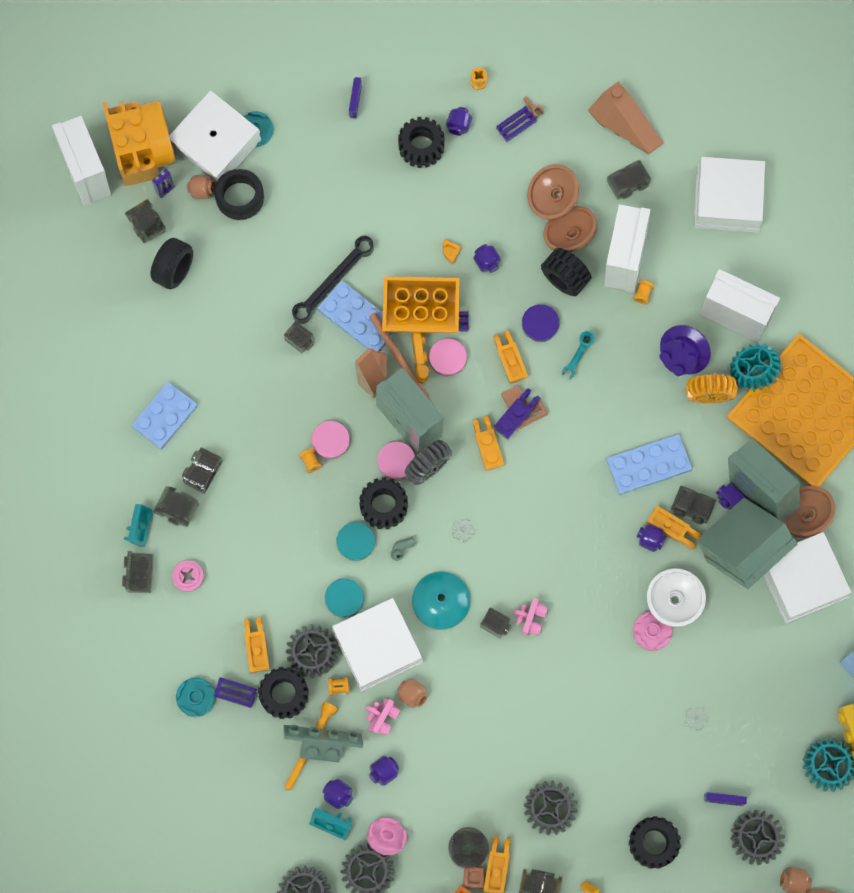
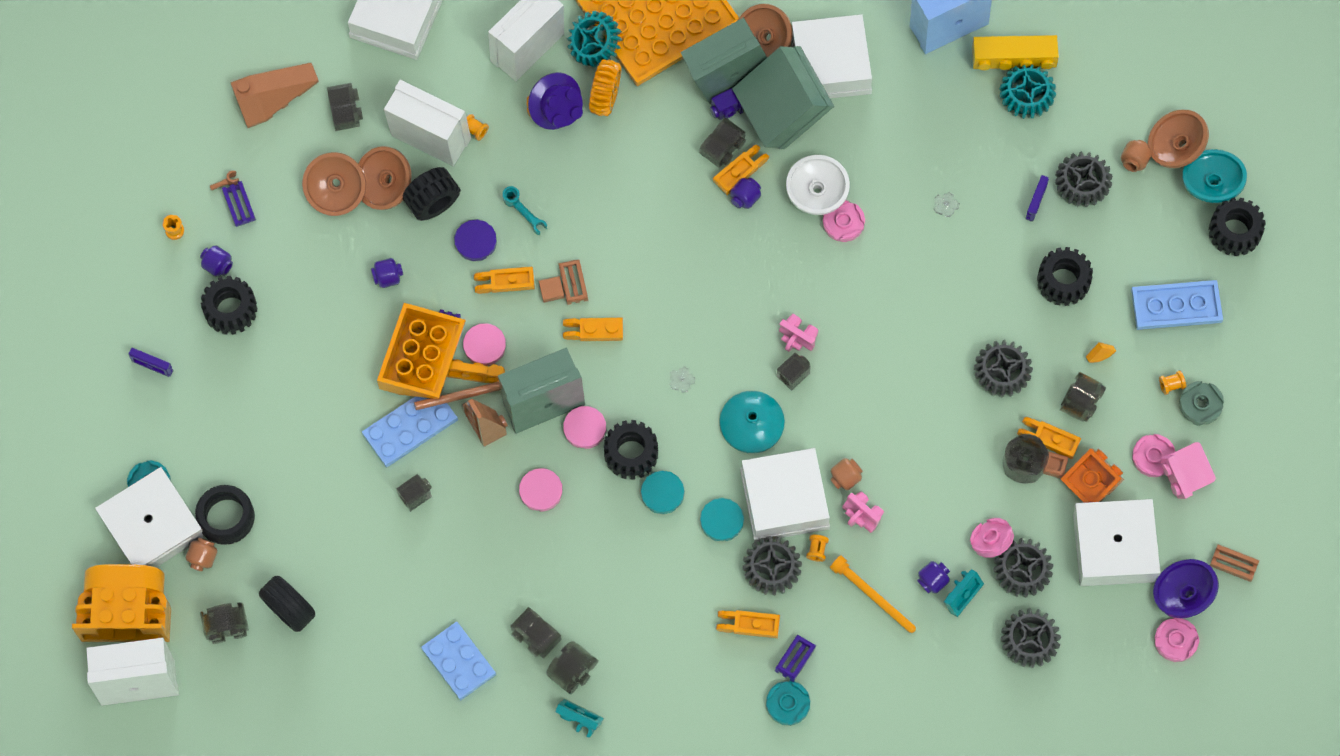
camera: 75 degrees left, 5 degrees down
clear smoke bracket [122,551,154,593] -> none
dark purple tile [152,168,175,198] -> none
bright pink gear [172,561,204,592] -> none
black tyre [258,667,309,719] -> none
sand green bracket [283,725,363,762] -> none
black piece [292,235,374,324] -> none
light orange bush [299,448,322,473] -> none
dark purple head [369,756,399,786] -> none
sand green arm [391,537,415,561] -> none
dark grey gear [404,440,452,485] -> none
light orange tile [443,239,462,264] -> none
dark purple hinge [493,388,541,440] -> none
light blue plate [606,434,692,495] -> none

